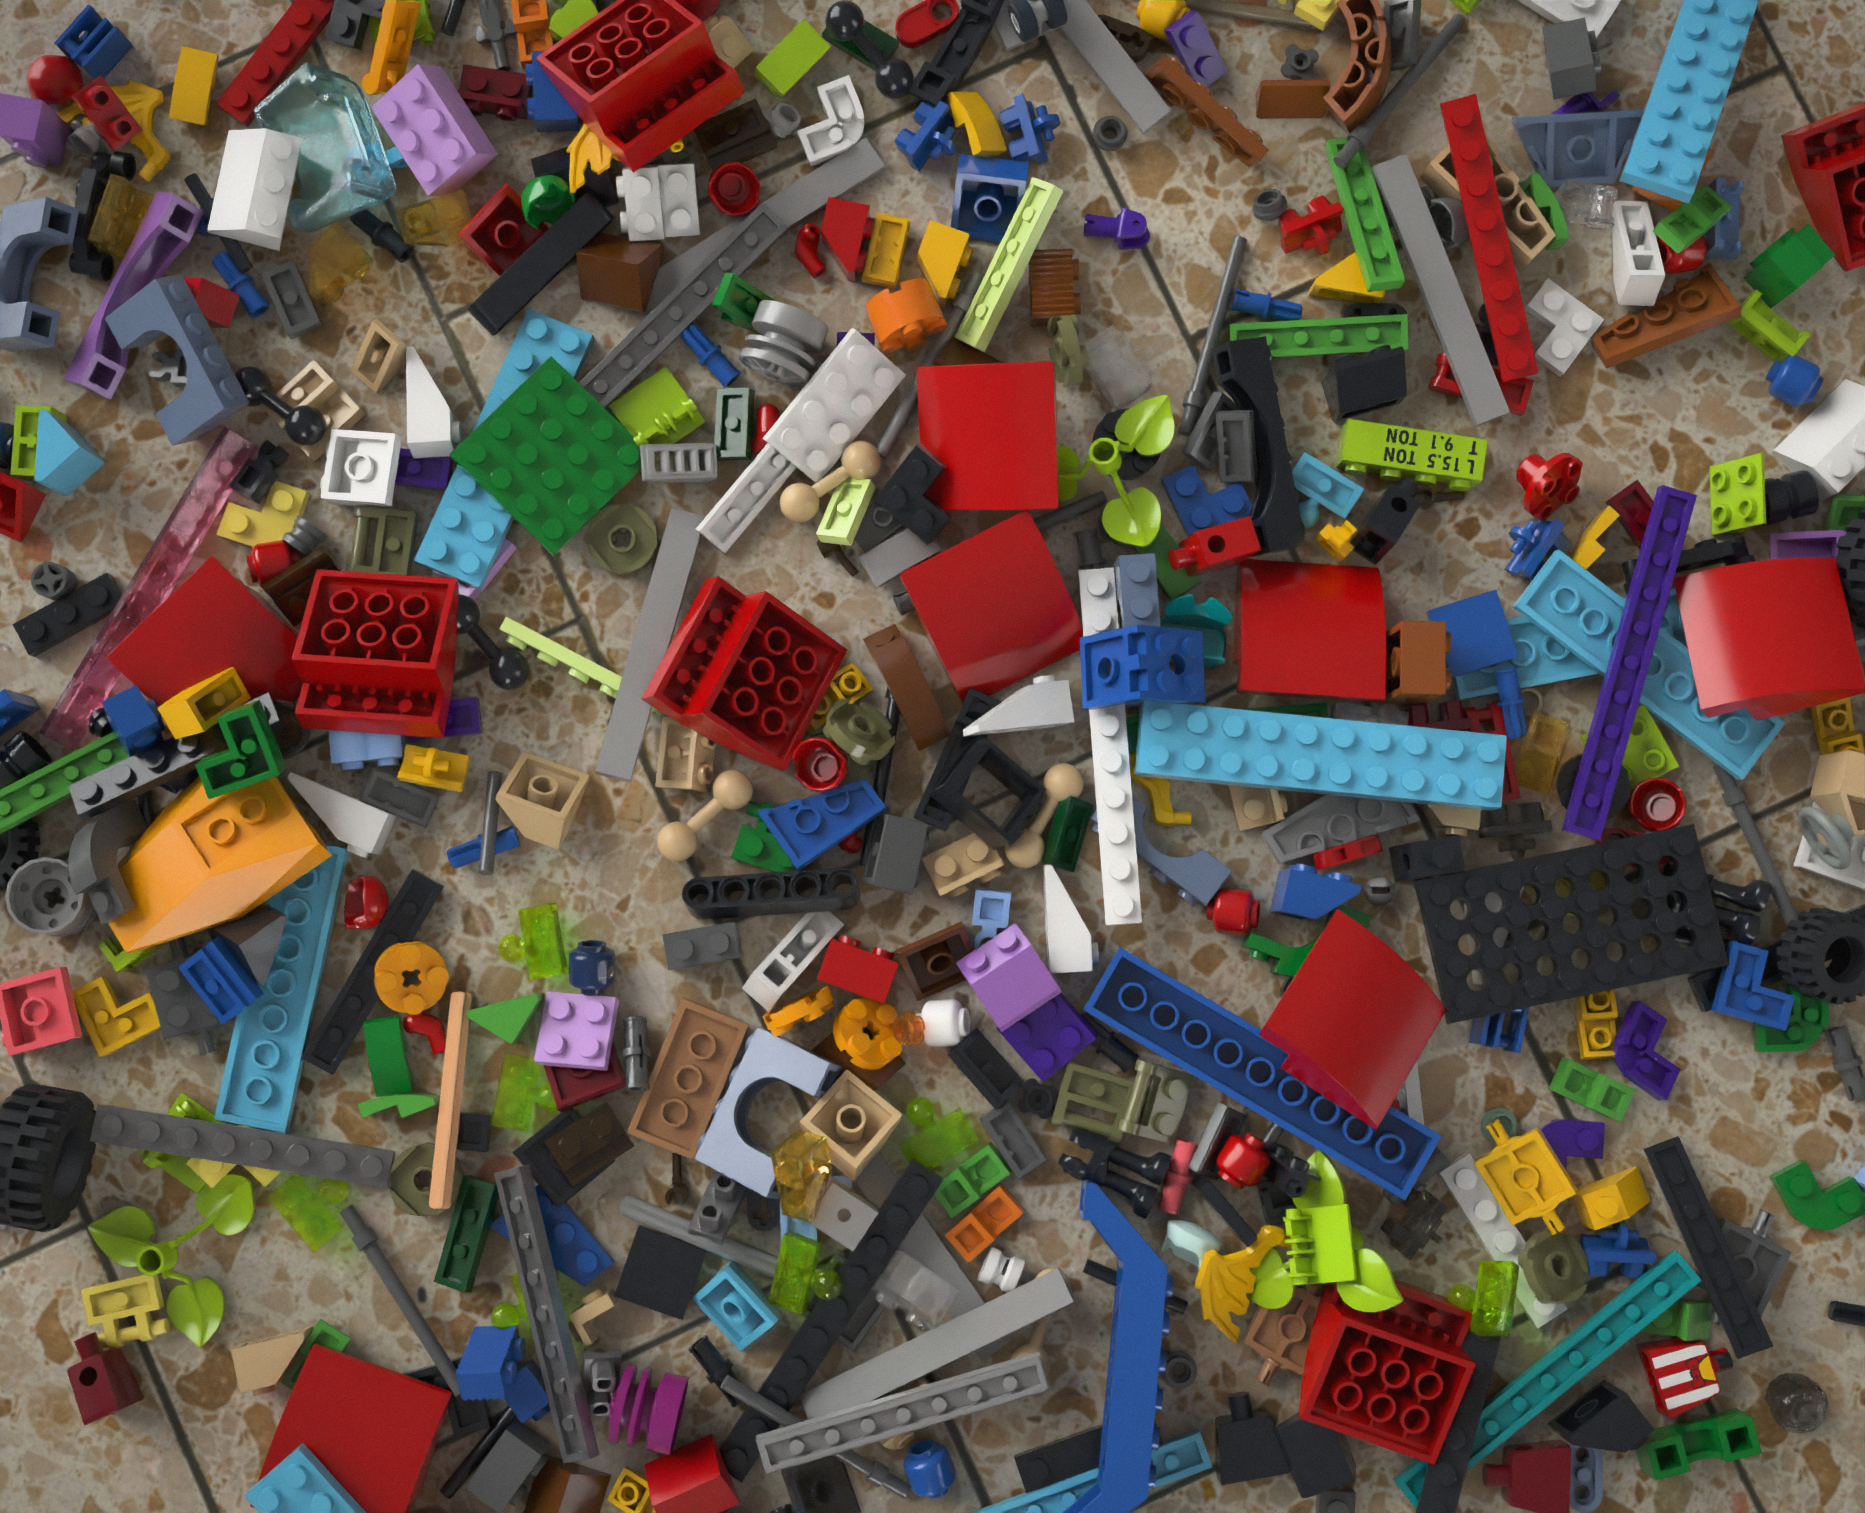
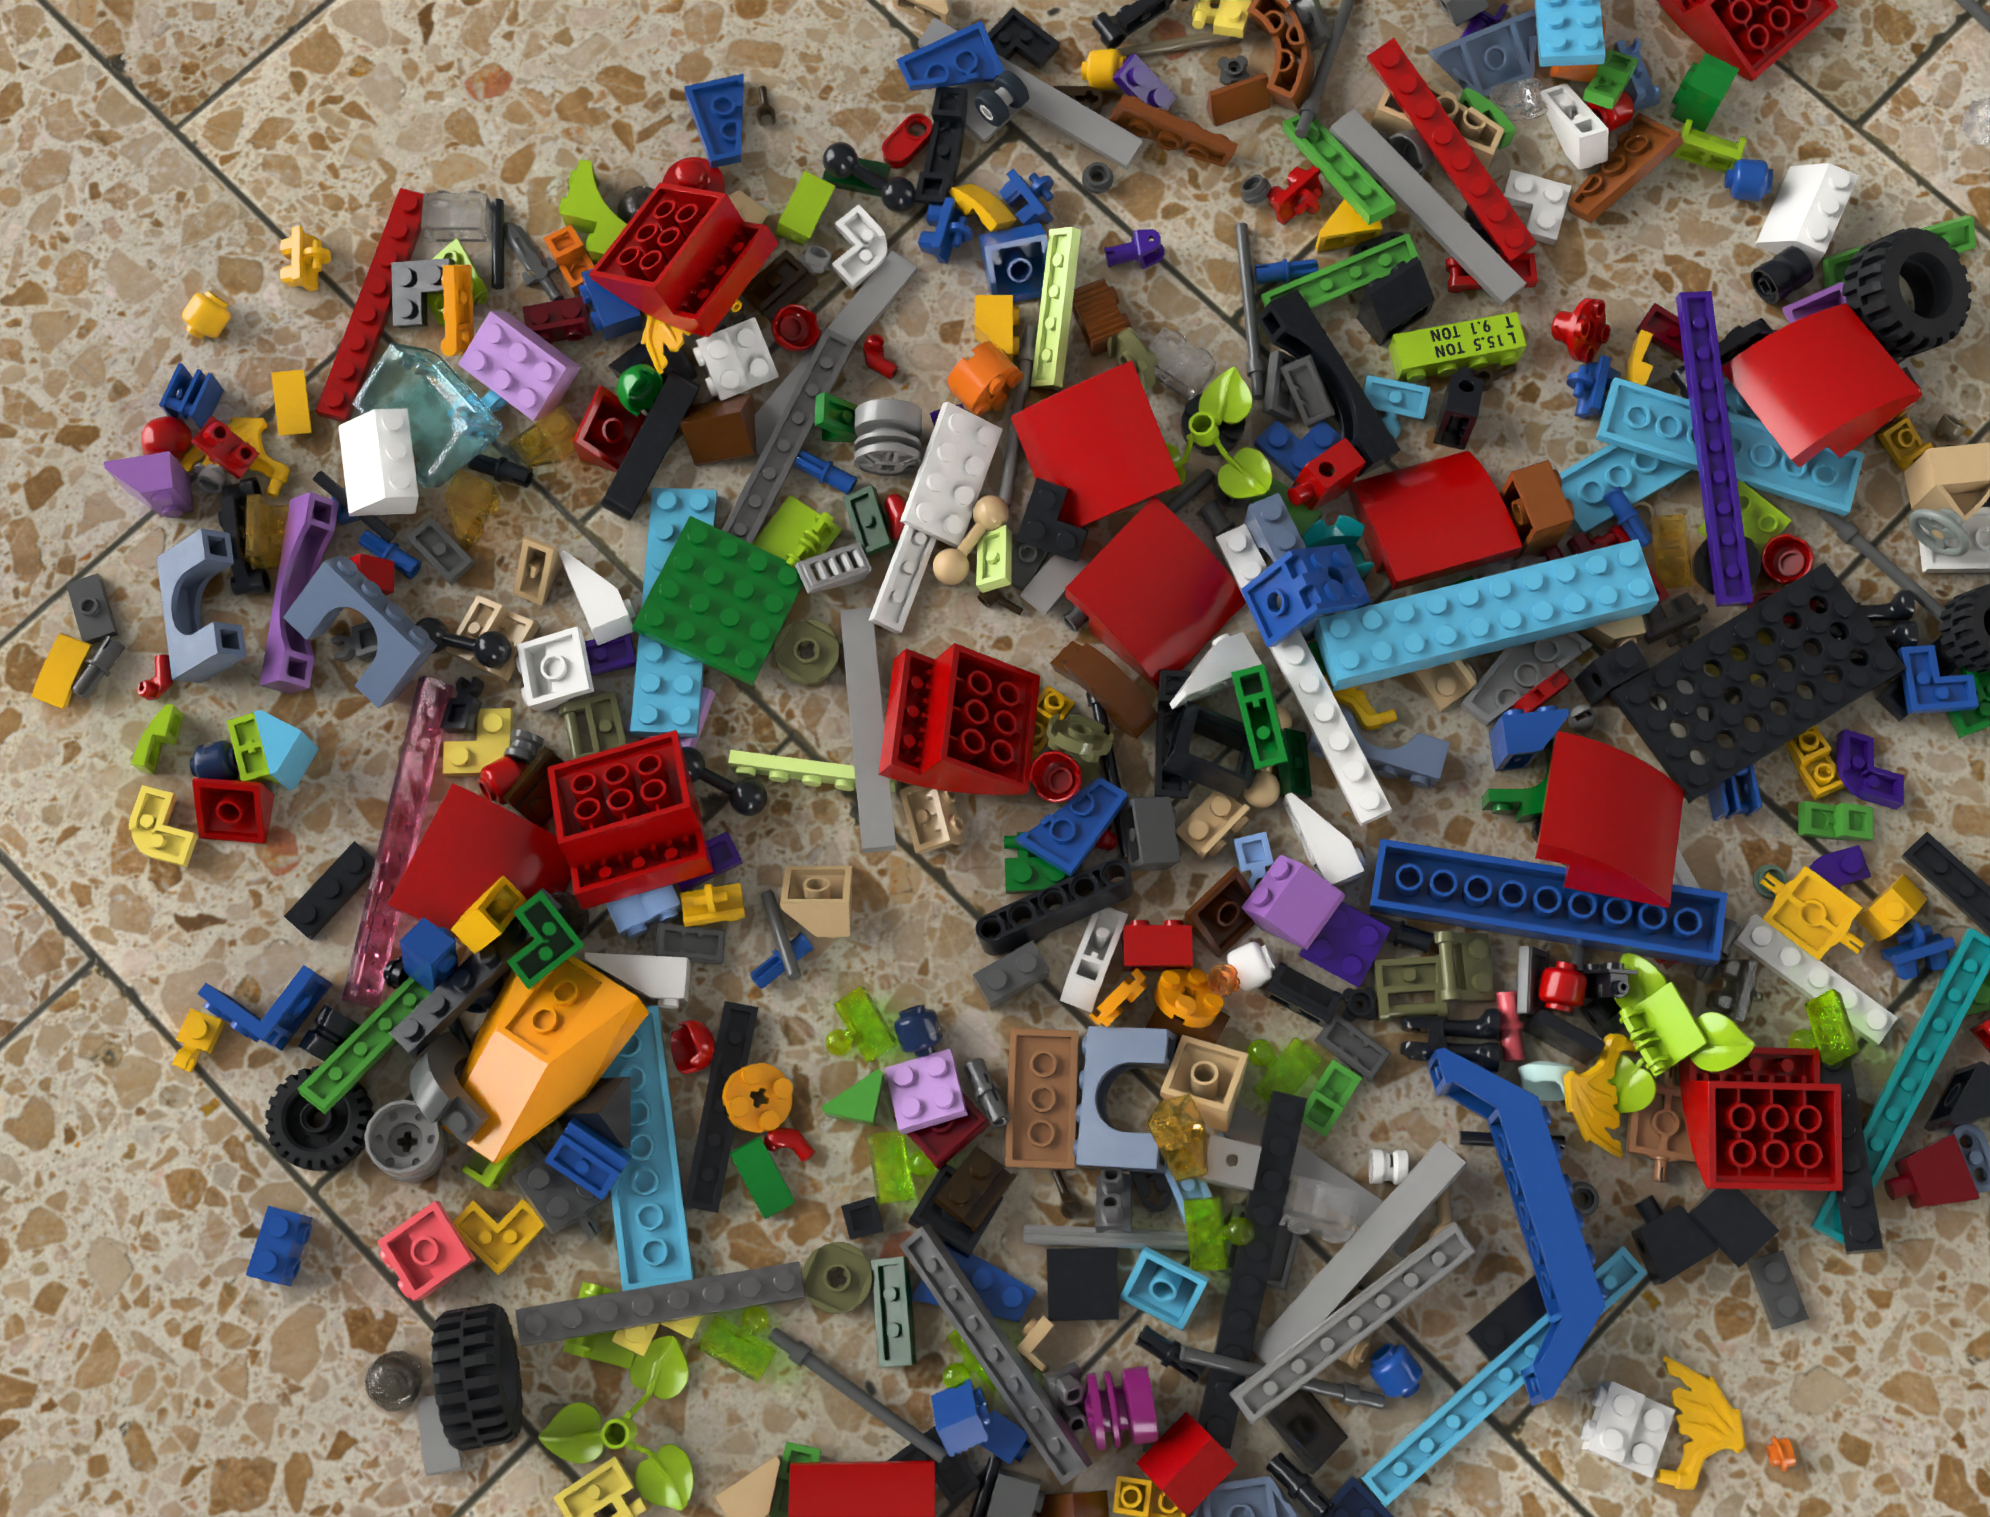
camera: 15 degrees left, 10 degrees down
dark grey wheel [31,562,77,601] -> none
bright green slope [357,1092,440,1118] -> none
light nougat axle [429,991,472,1209] -> none
tan piece [657,769,753,862] -> none
red slope [821,197,875,283] -> none
yellow plate [862,212,911,289] -> none
orange slope [944,1183,1025,1263] -> none
red head [1206,887,1260,936] -> none
yellow plate [1313,520,1358,563] -> none
blue tile [1426,590,1519,678] -> none
olive plate [1518,1230,1589,1305] -> none
lime hinge [1710,452,1766,536] -> none
none -> green slope [1231,664,1289,770]

